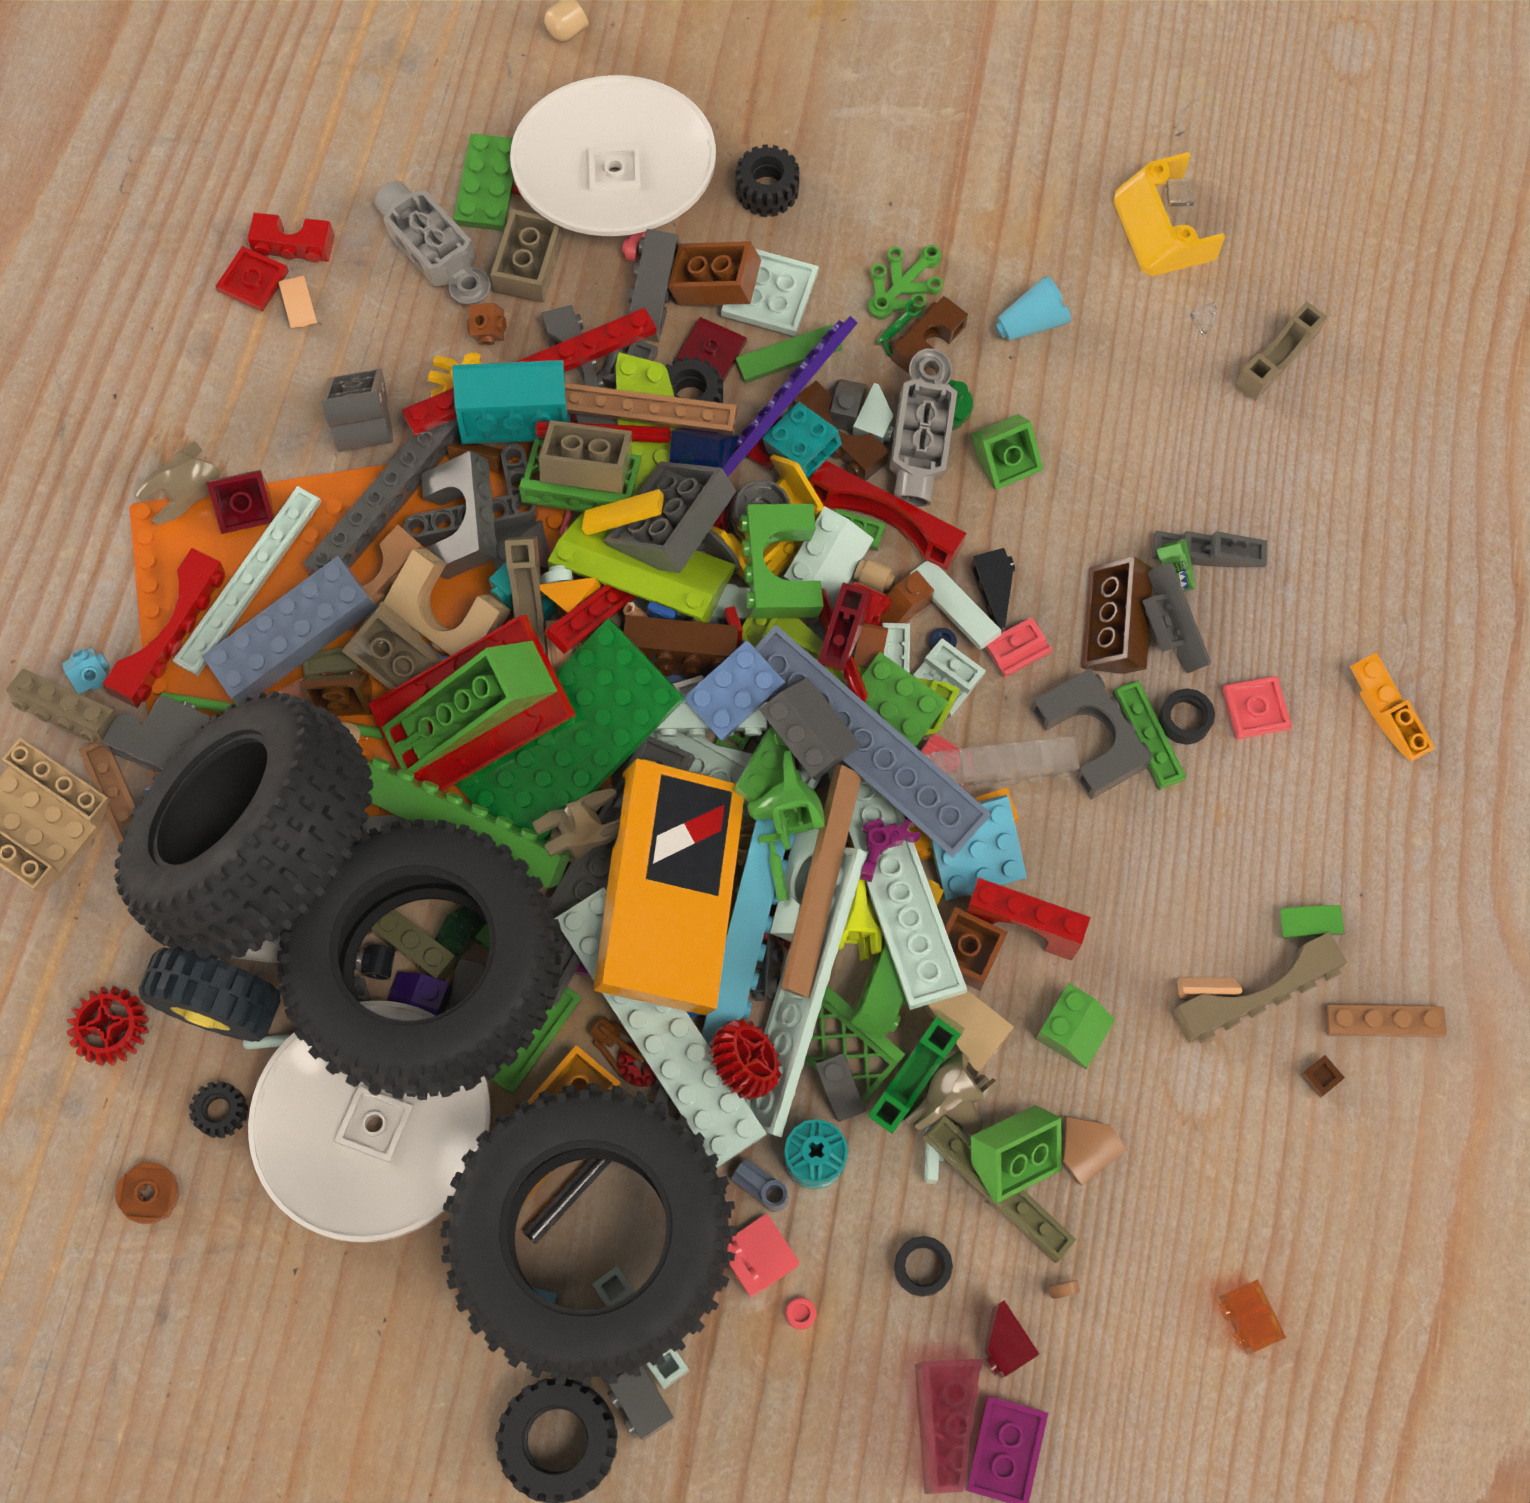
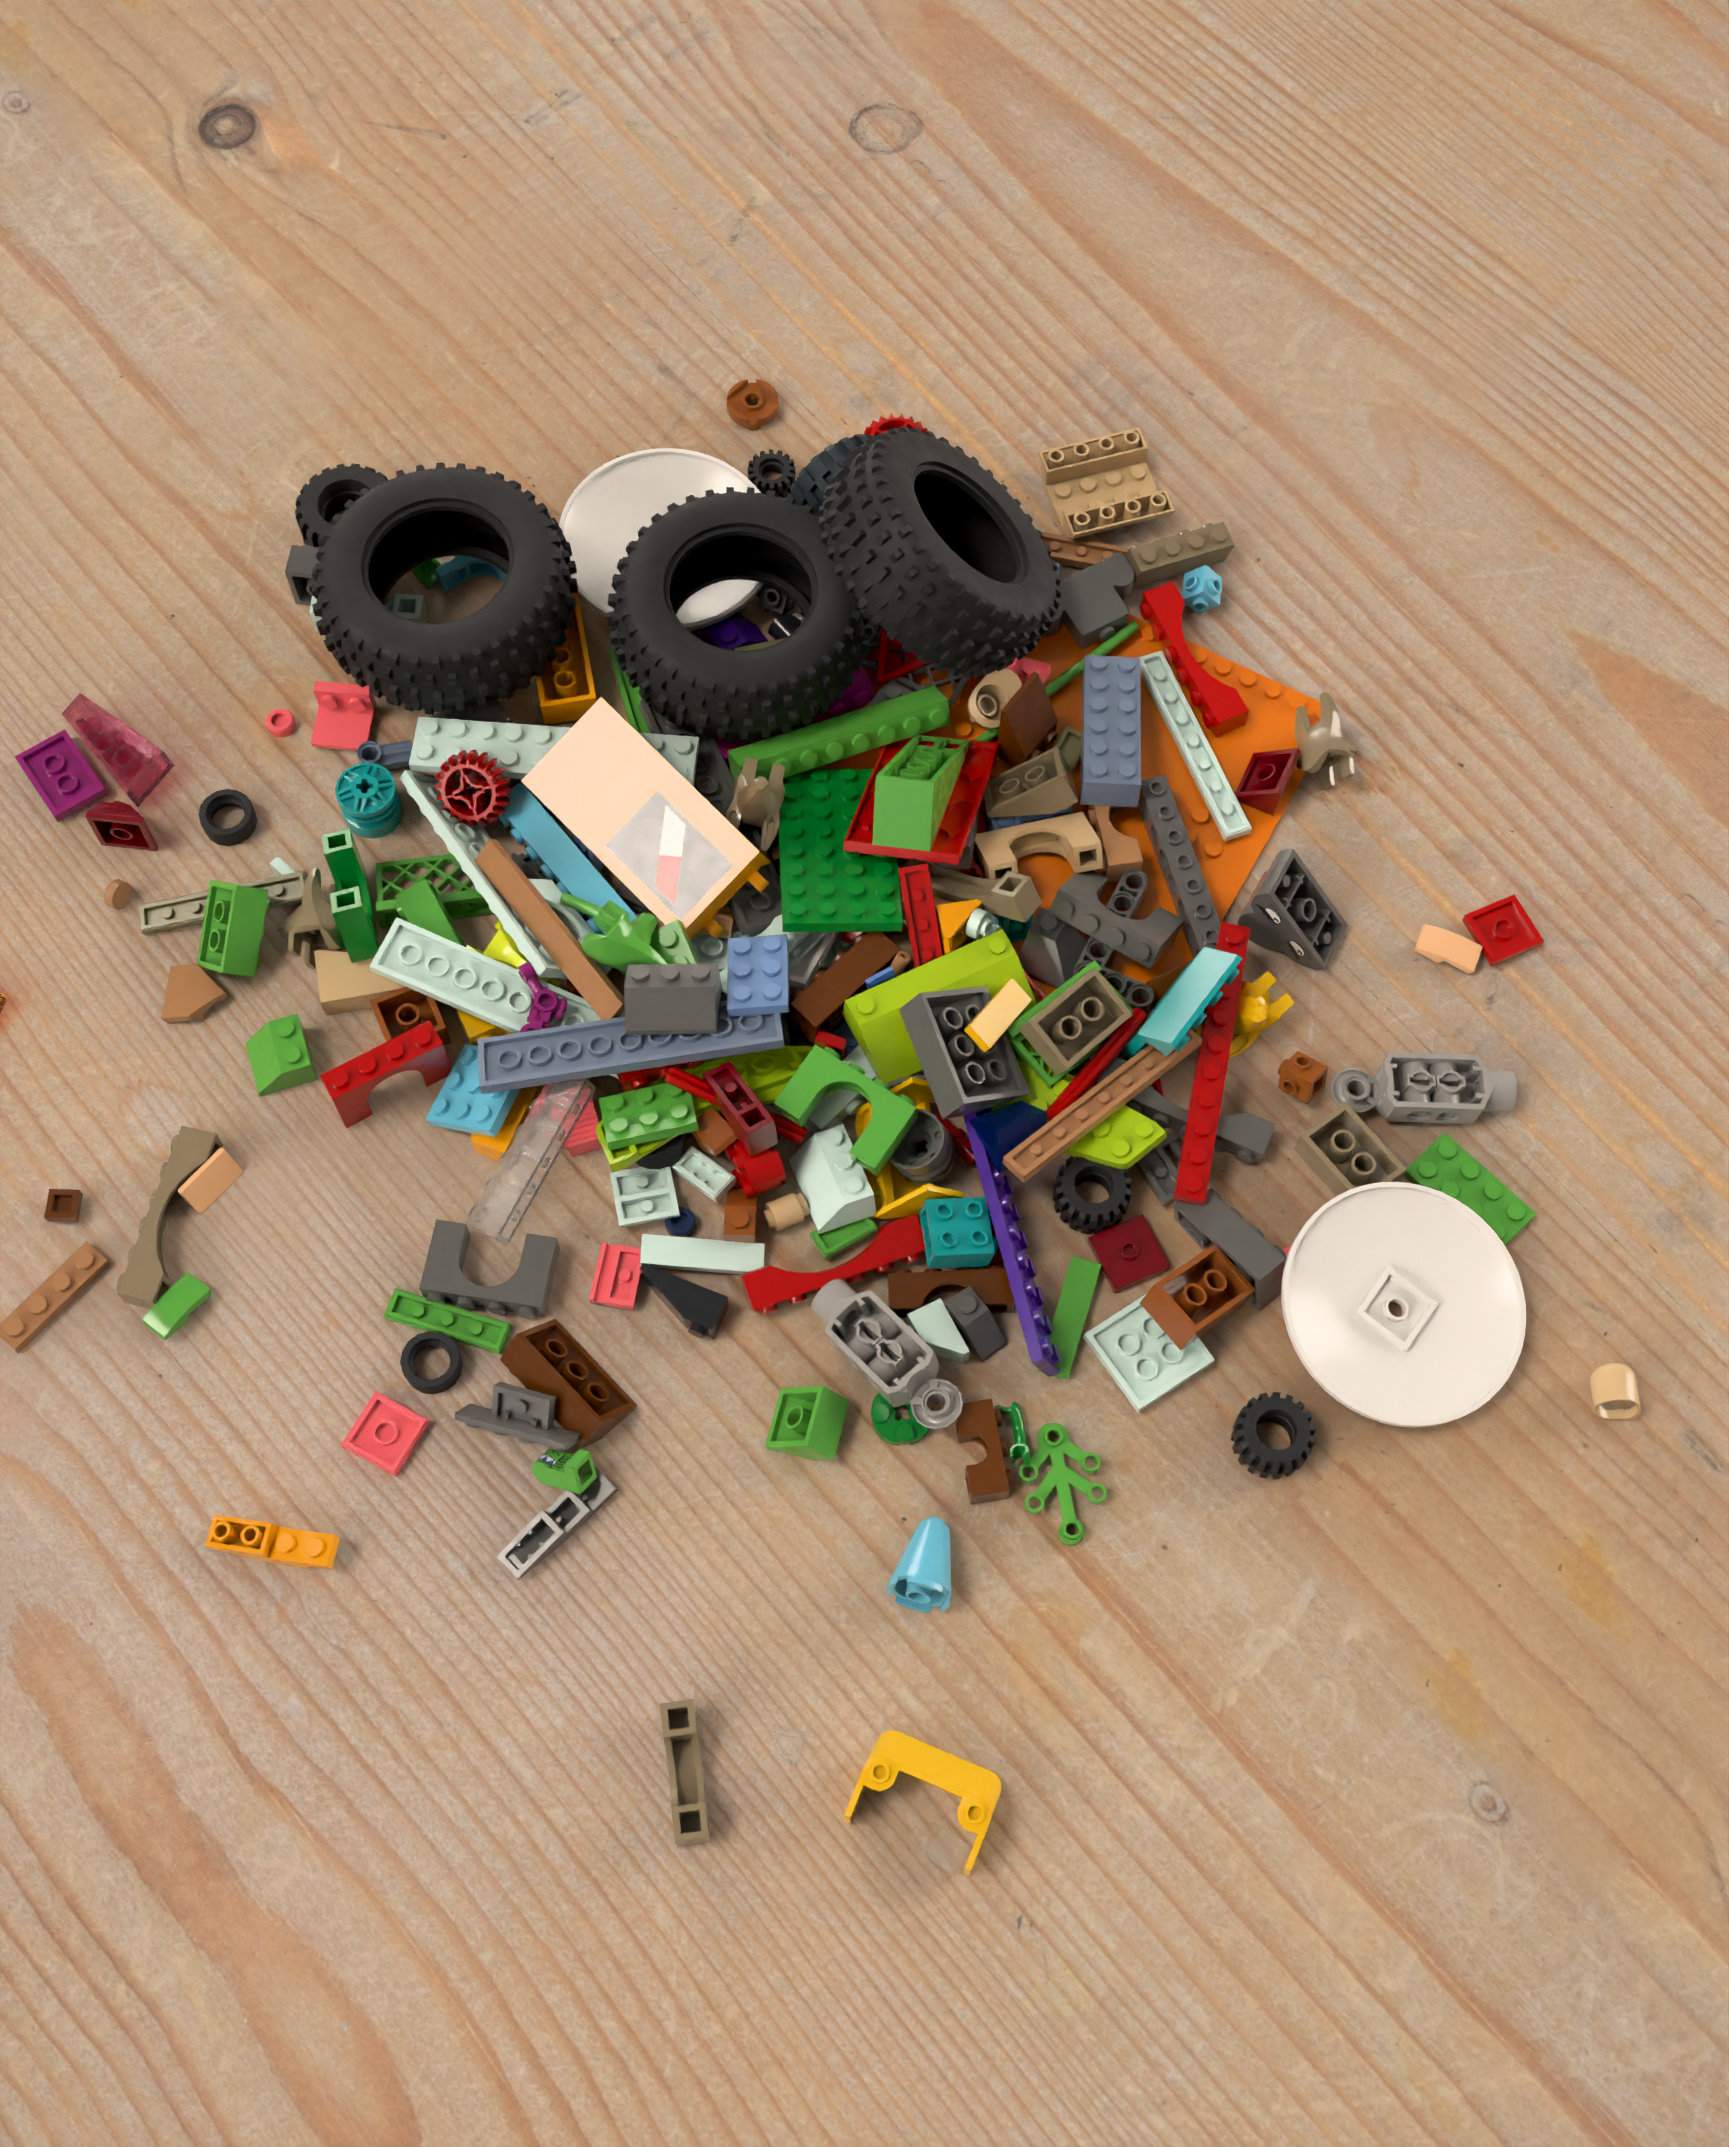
camera: 130 degrees right, 5 degrees down
red arch [247,212,335,262] -> none
dark grey slope [816,1054,867,1122] -> none

